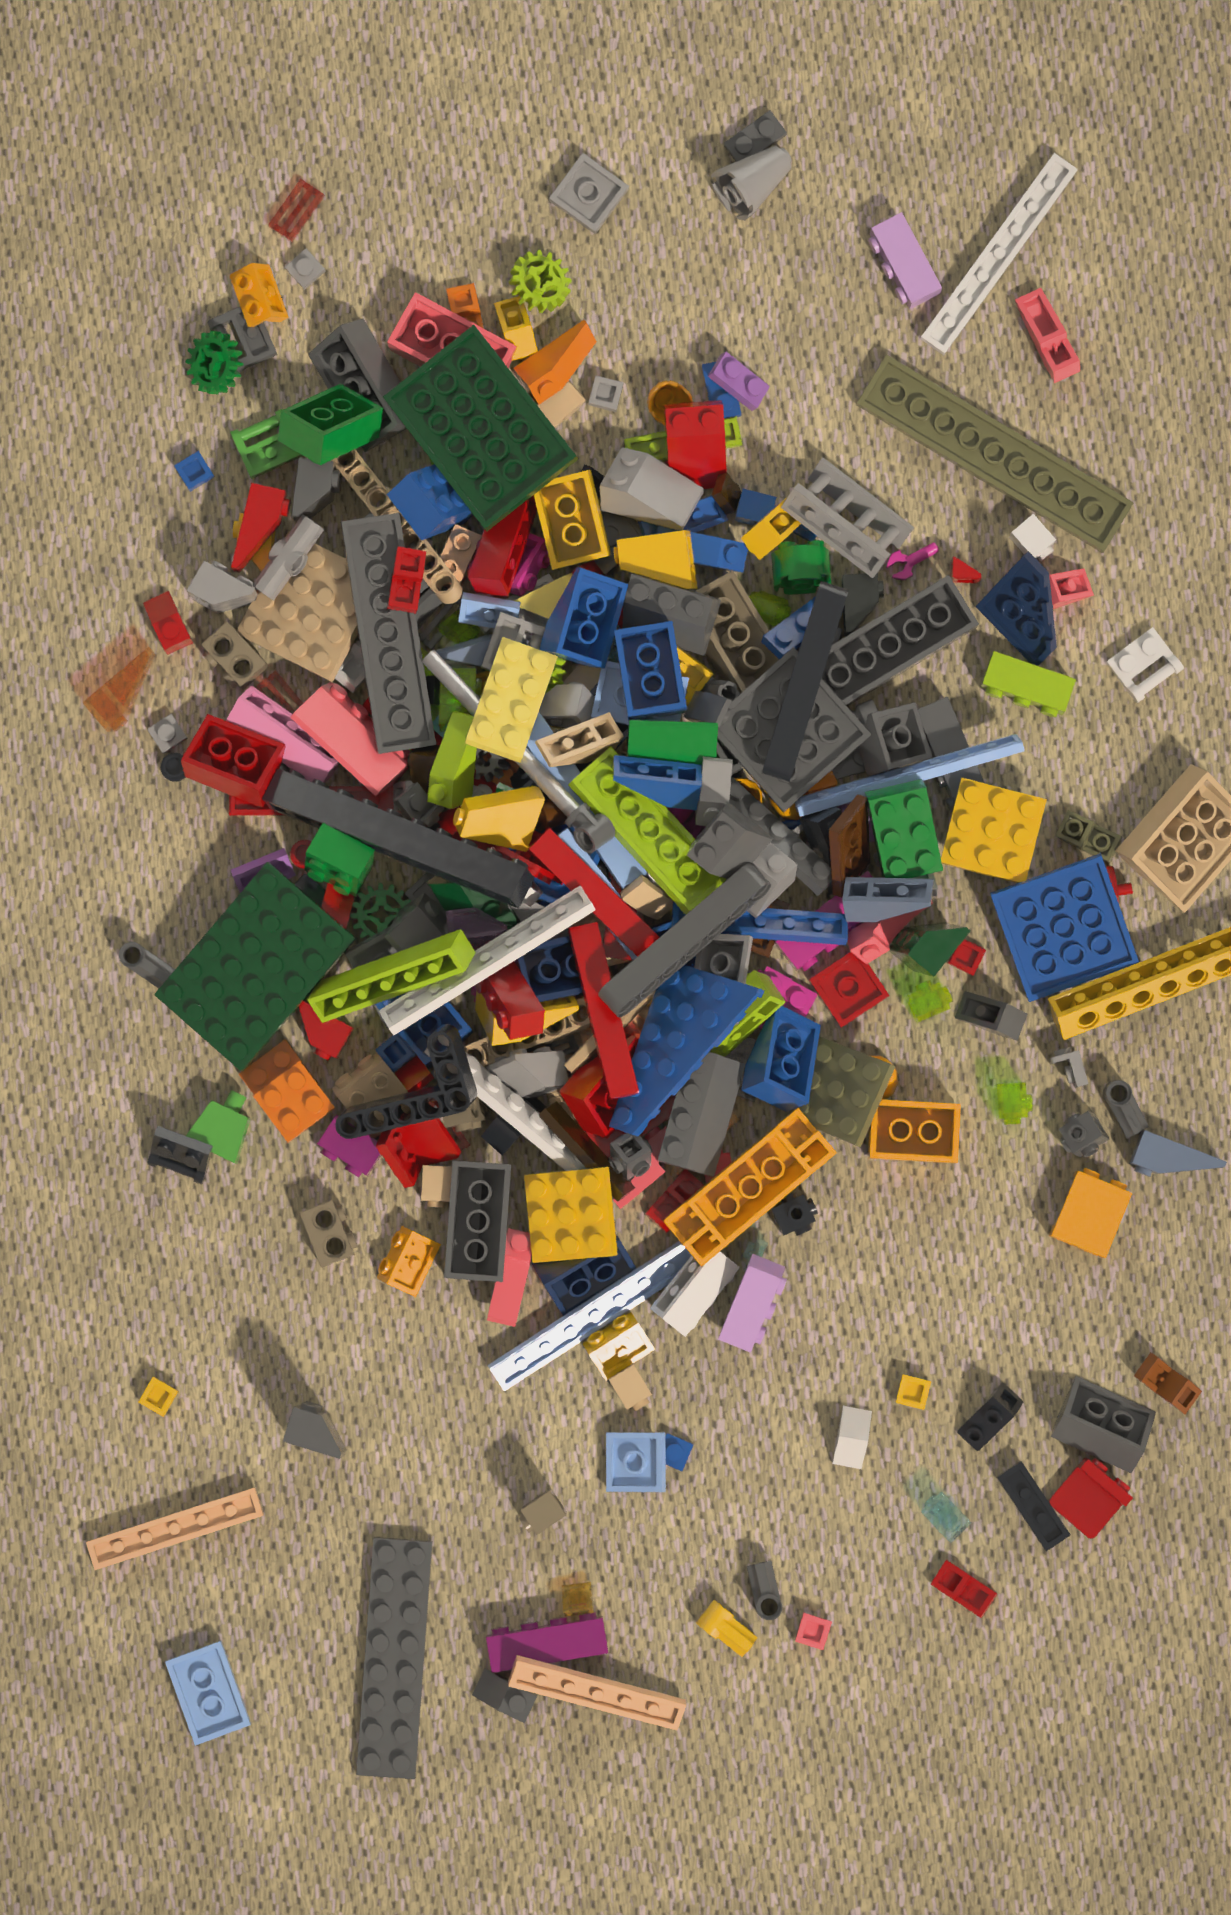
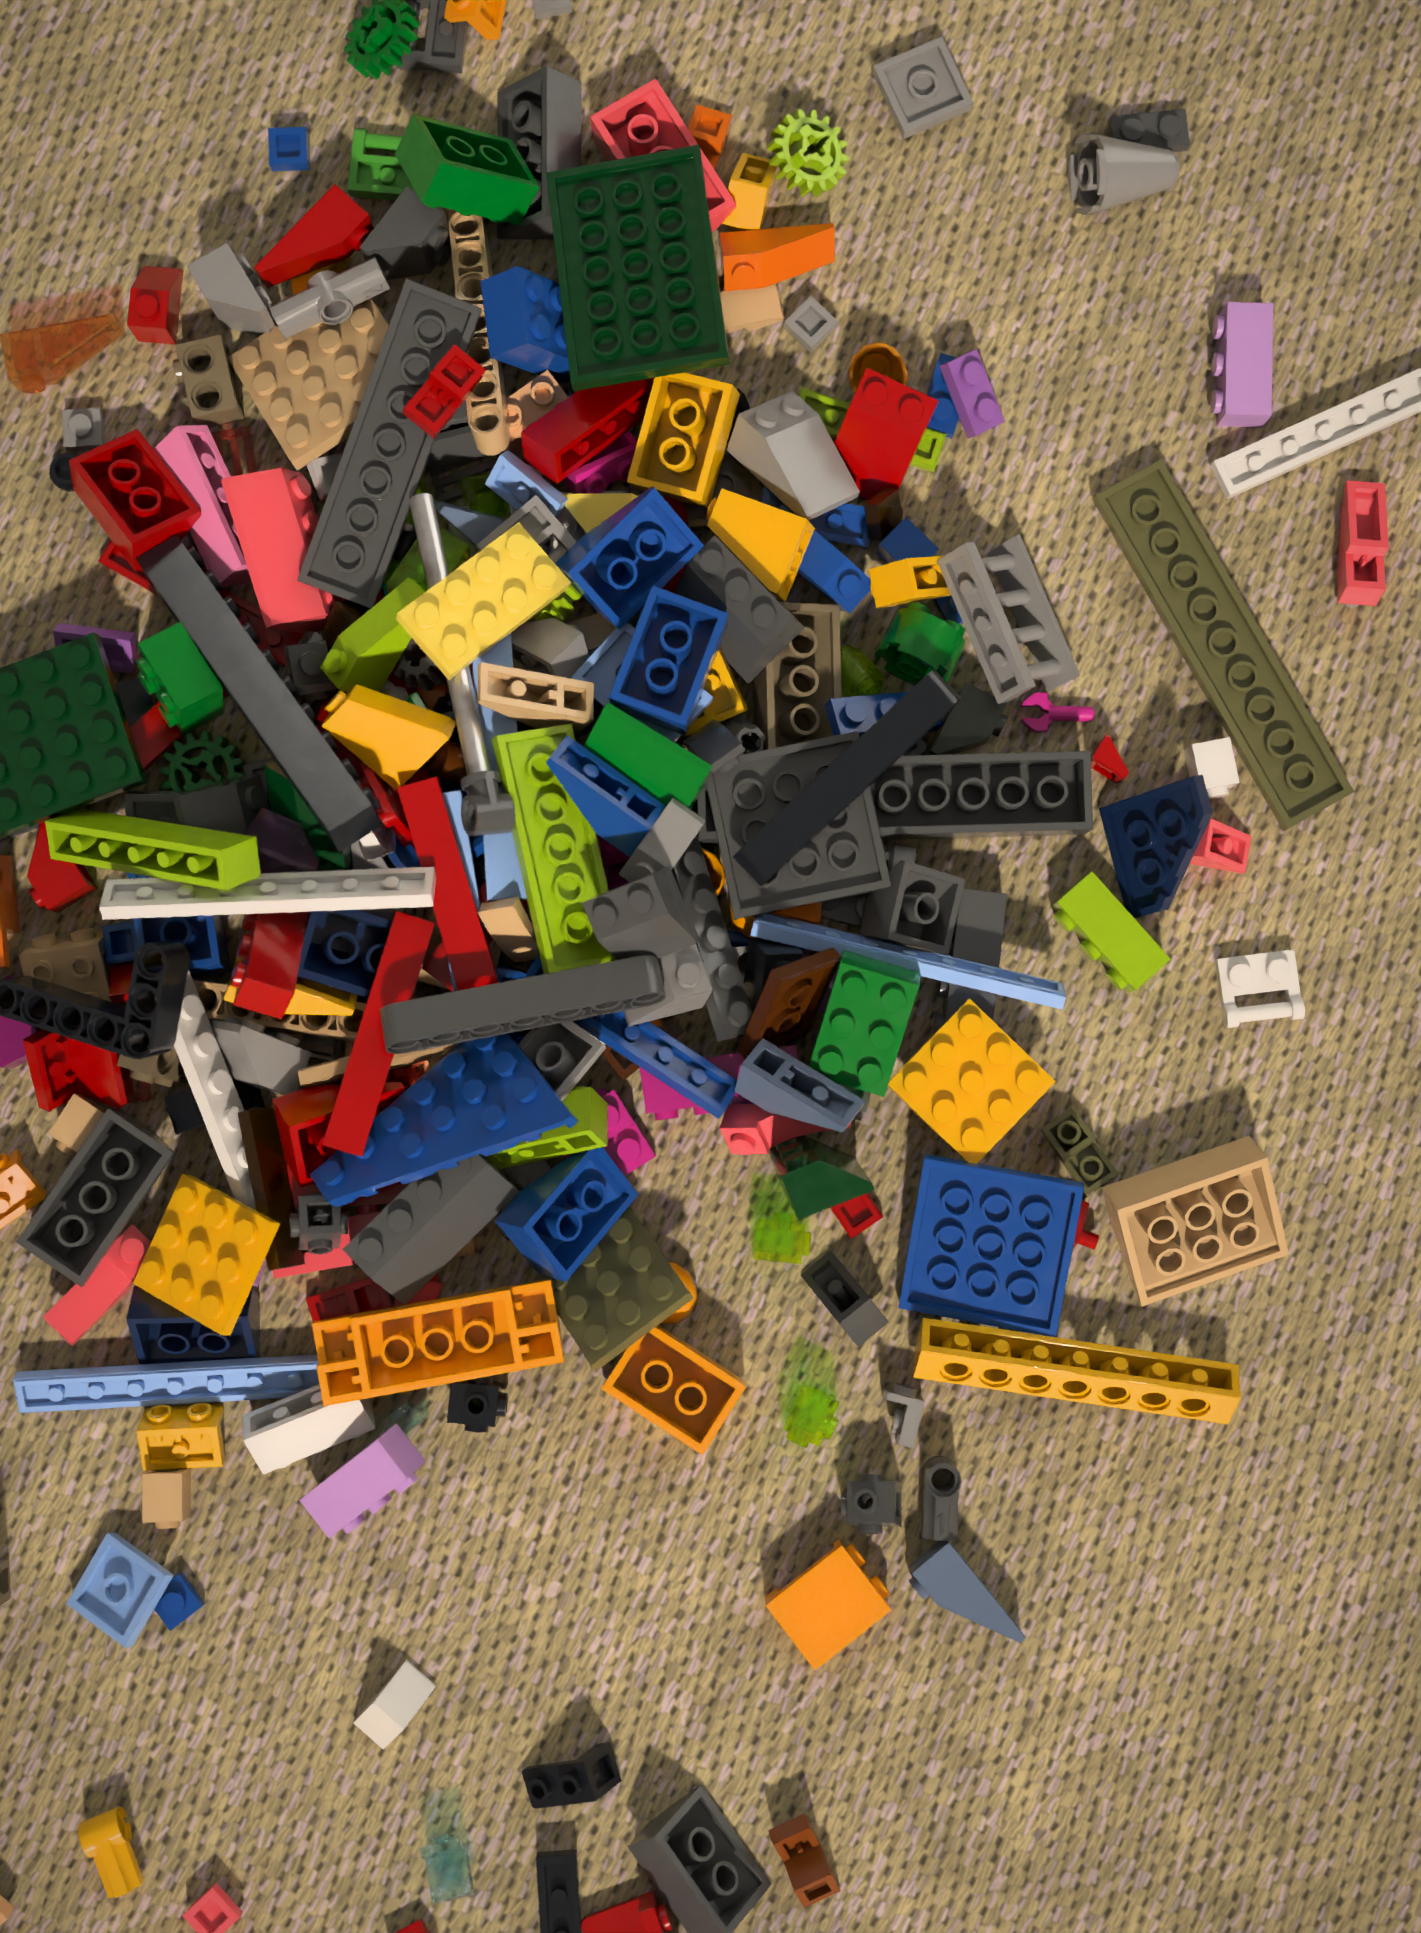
camera: 25 degrees right, 0 degrees up
dark grey piece [747,1560,782,1620] -> none
red plate [809,952,890,1028] -> none
yellow plate [895,1374,931,1410] -> none

